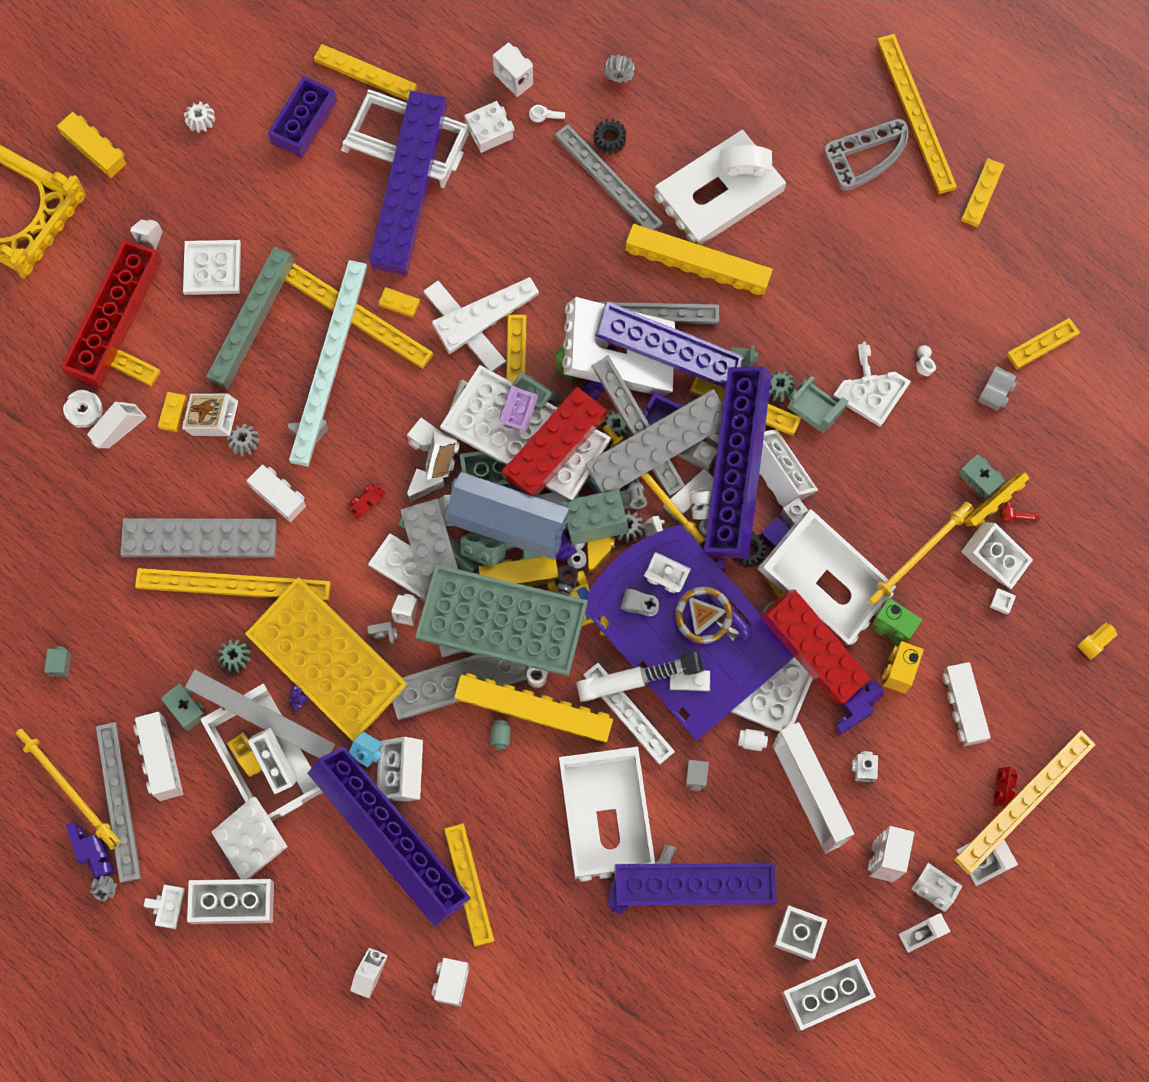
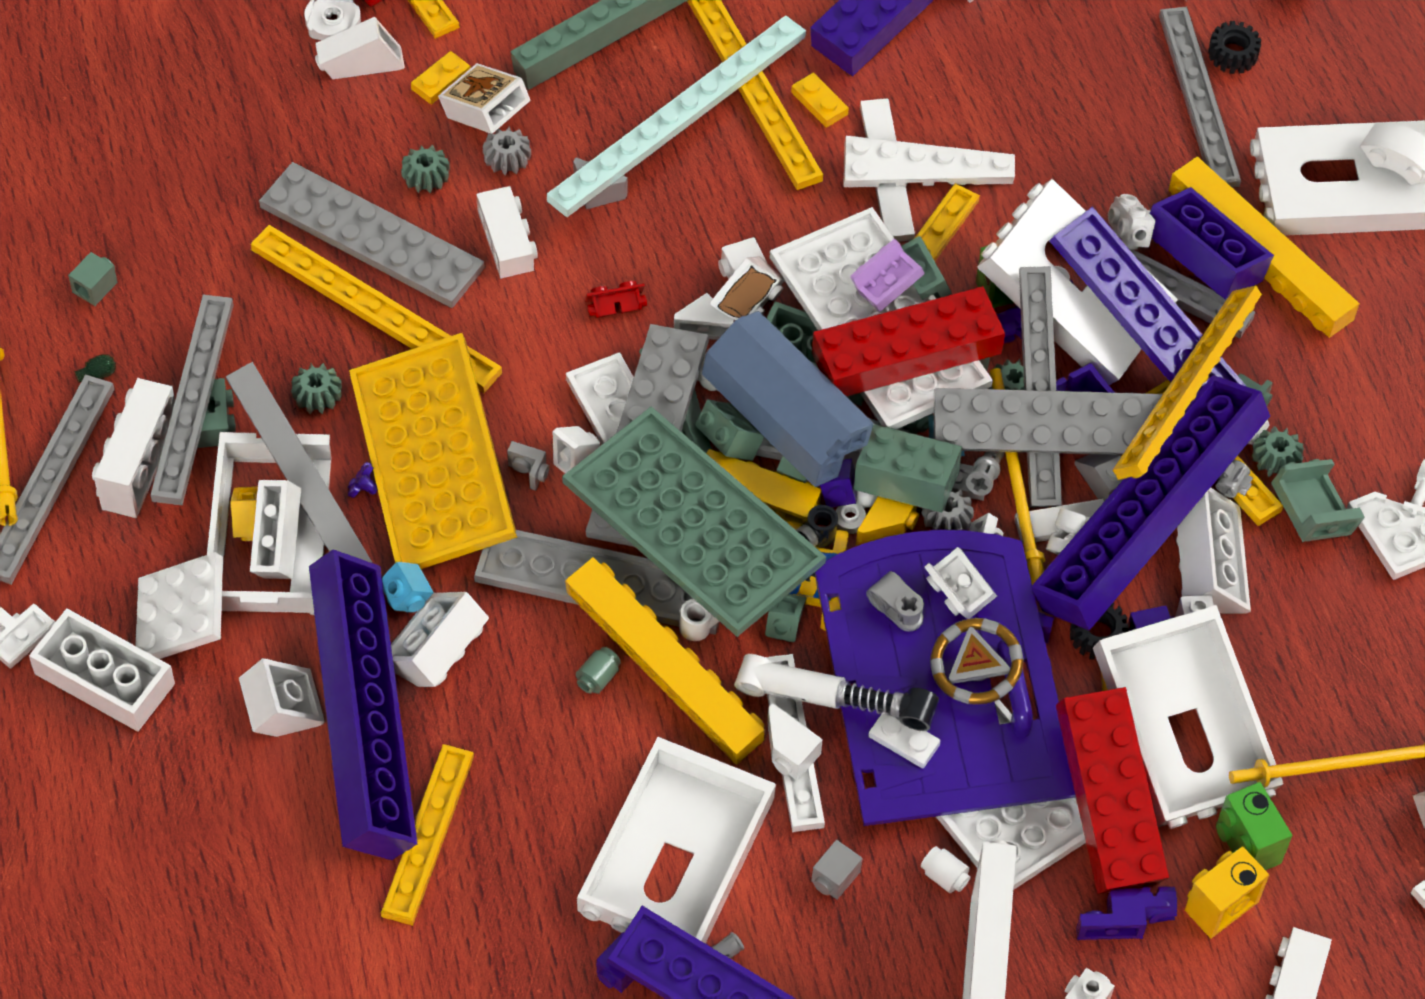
camera: 30 degrees right, 15 degrees down
white slope [350,948,388,998] -> none
white brick [432,958,470,1007] -> none
none -> clear green cylinder [74,354,116,383]
none -> light grey plate [151,295,234,505]
none -> white slope [239,658,325,737]
none -> sand green gear [401,145,450,193]
none -> sand green bracket [765,594,806,642]
none -> white slope [767,703,823,780]
none -> white brick [1108,194,1155,250]
none -> yellow plate [1113,285,1262,480]
none -> dark purple brick [1149,187,1274,300]
none -> light grey gear [1215,460,1253,498]

